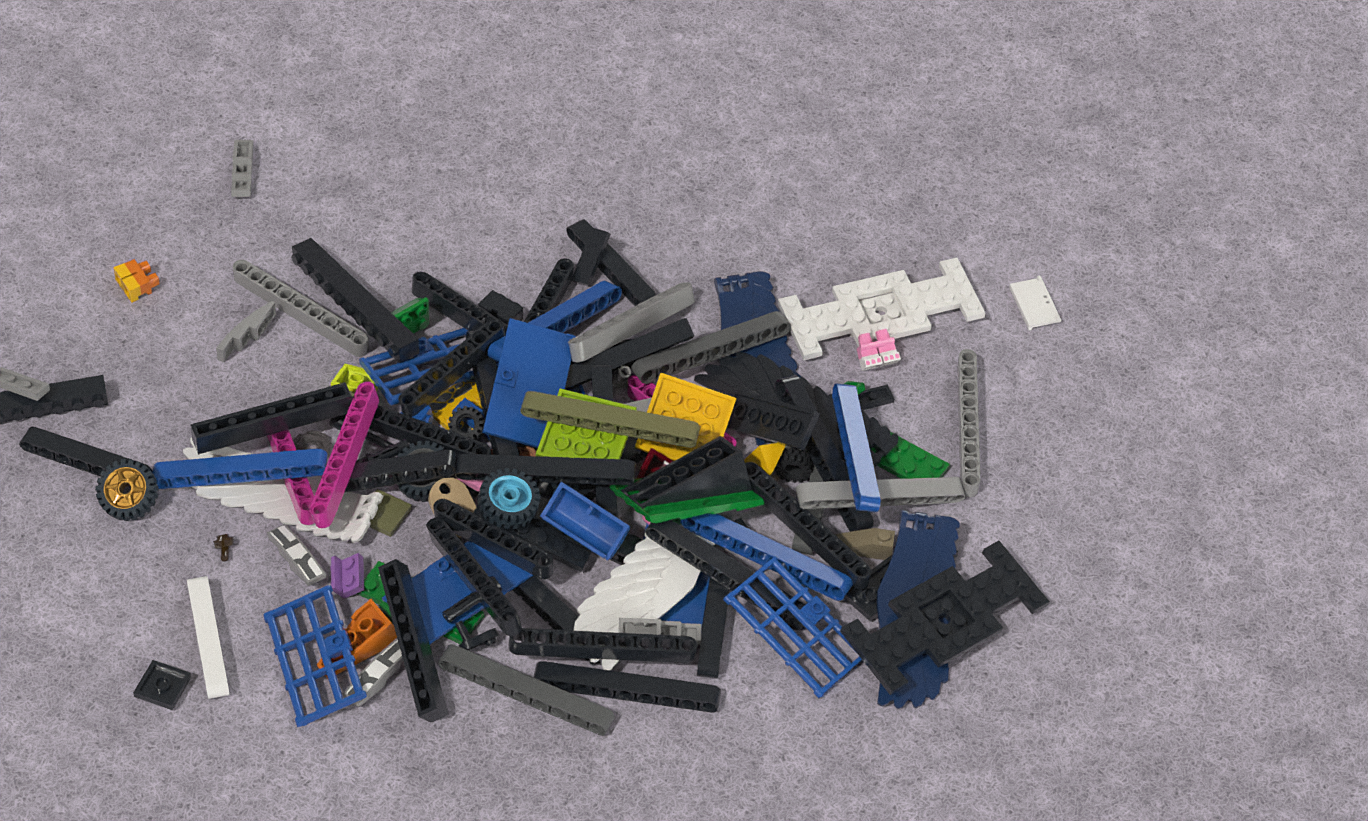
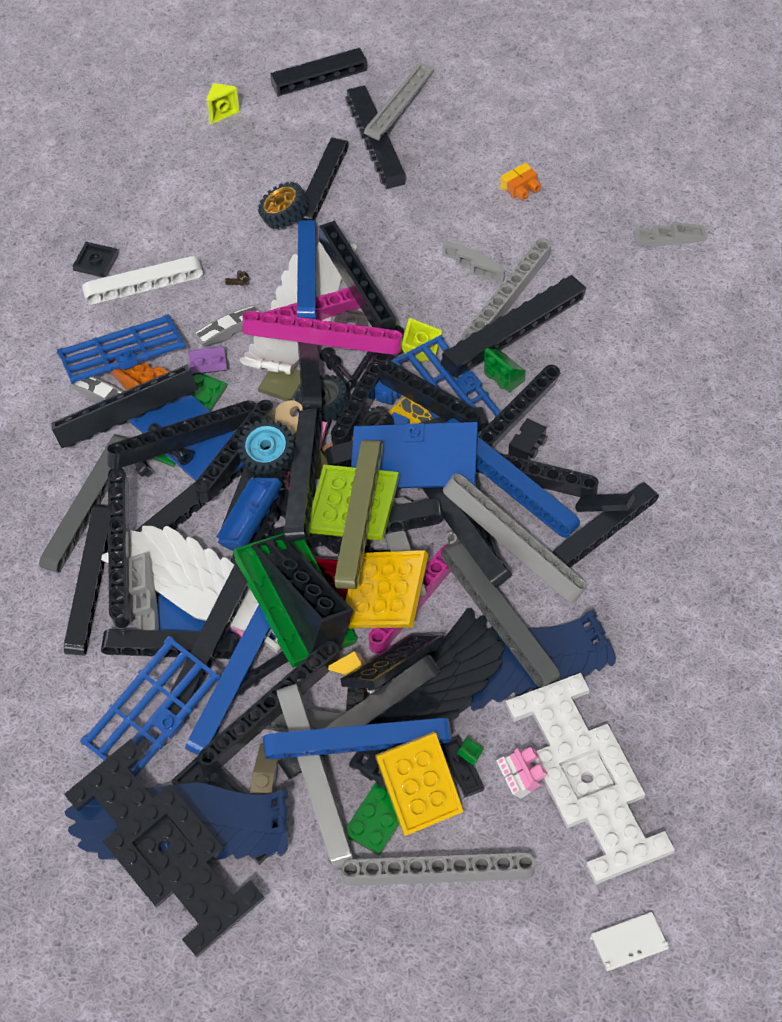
camera: 90 degrees right, 5 degrees up
none -> yellow plate [375,732,464,836]

